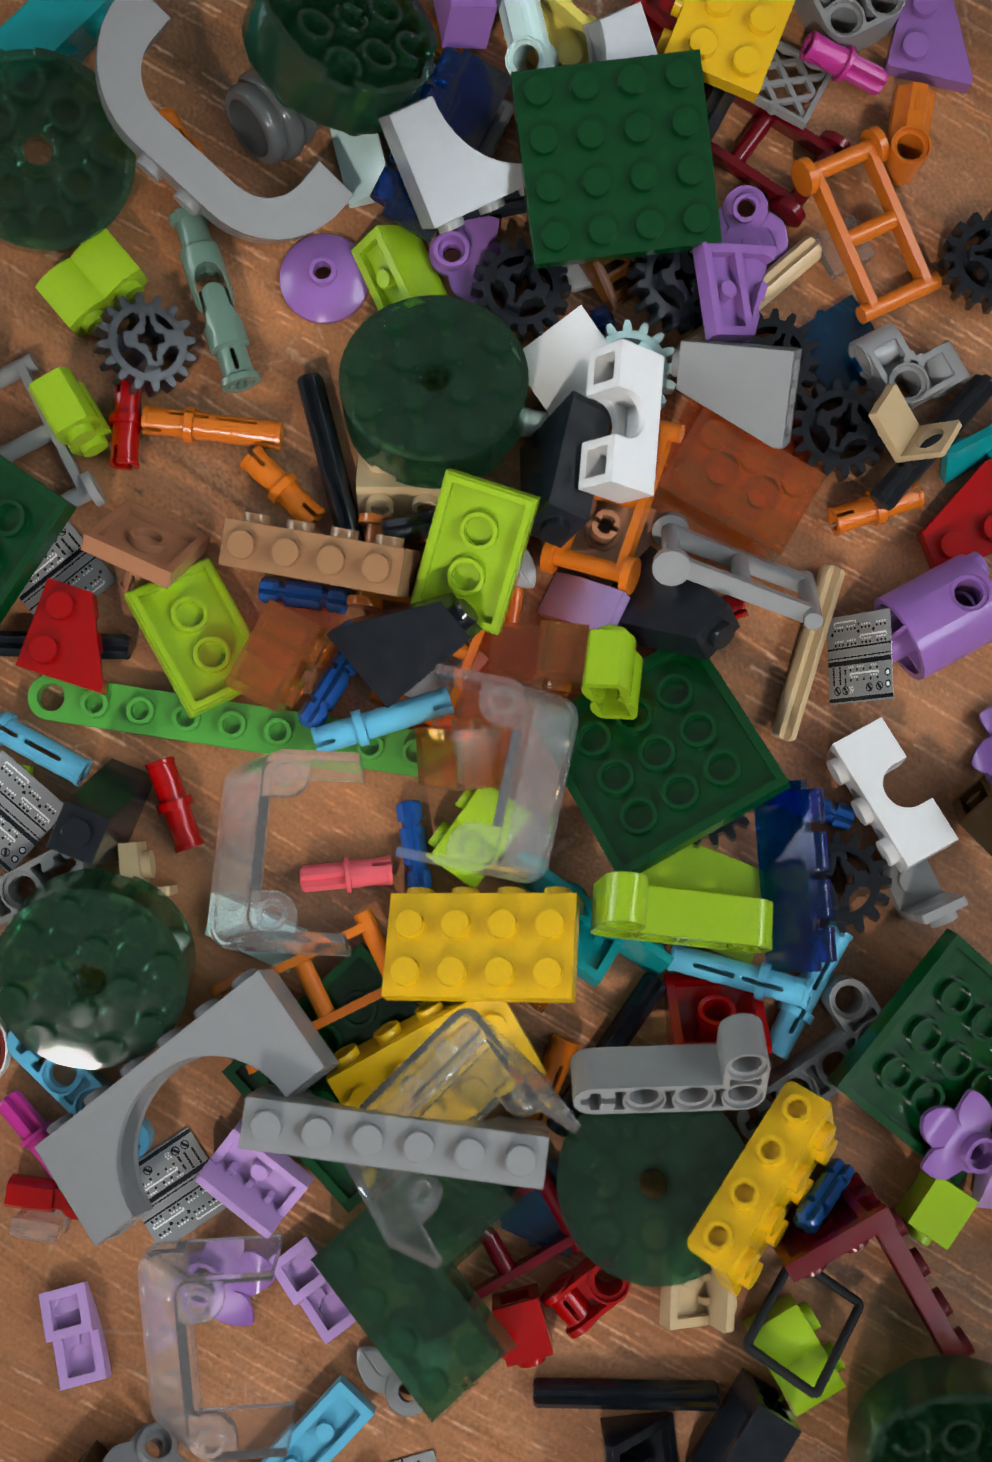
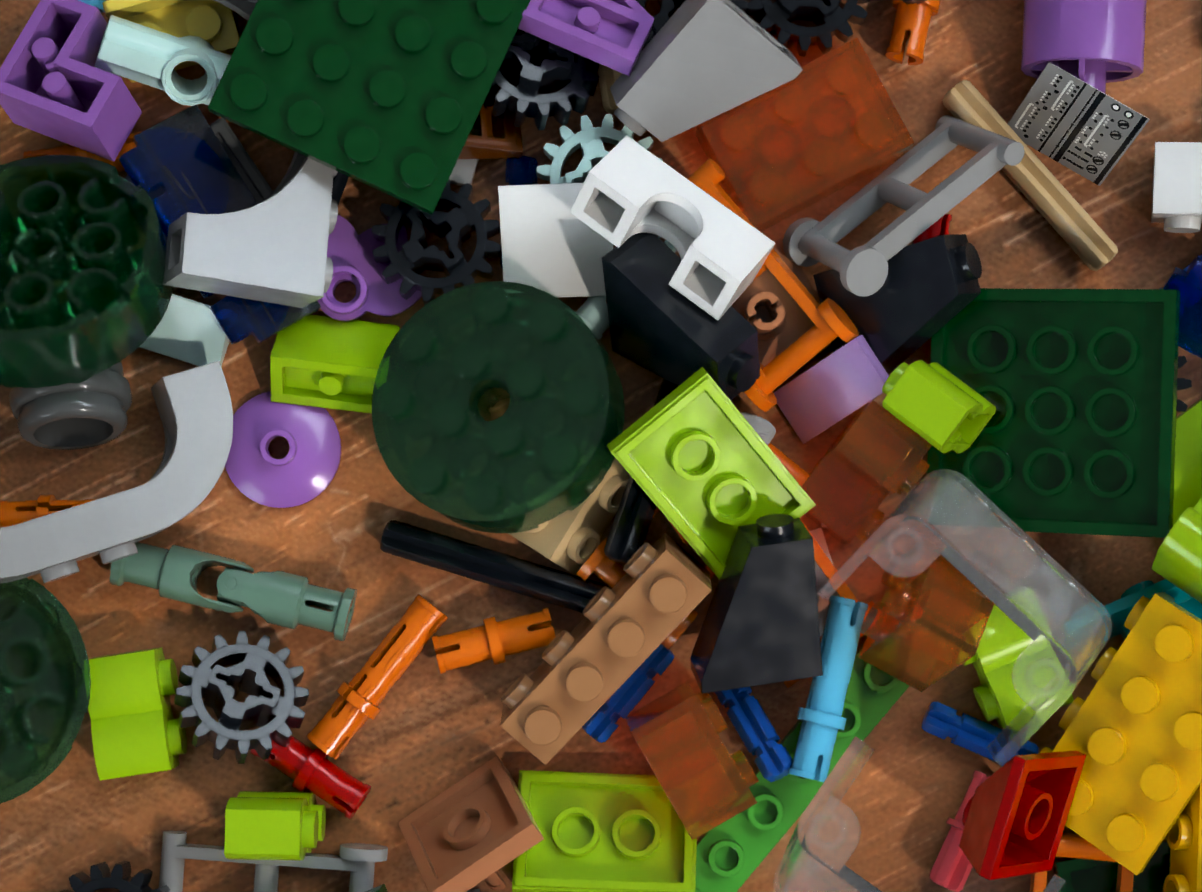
camera: 55 degrees left, 0 degrees up
none -> red slope [959,750,1087,880]

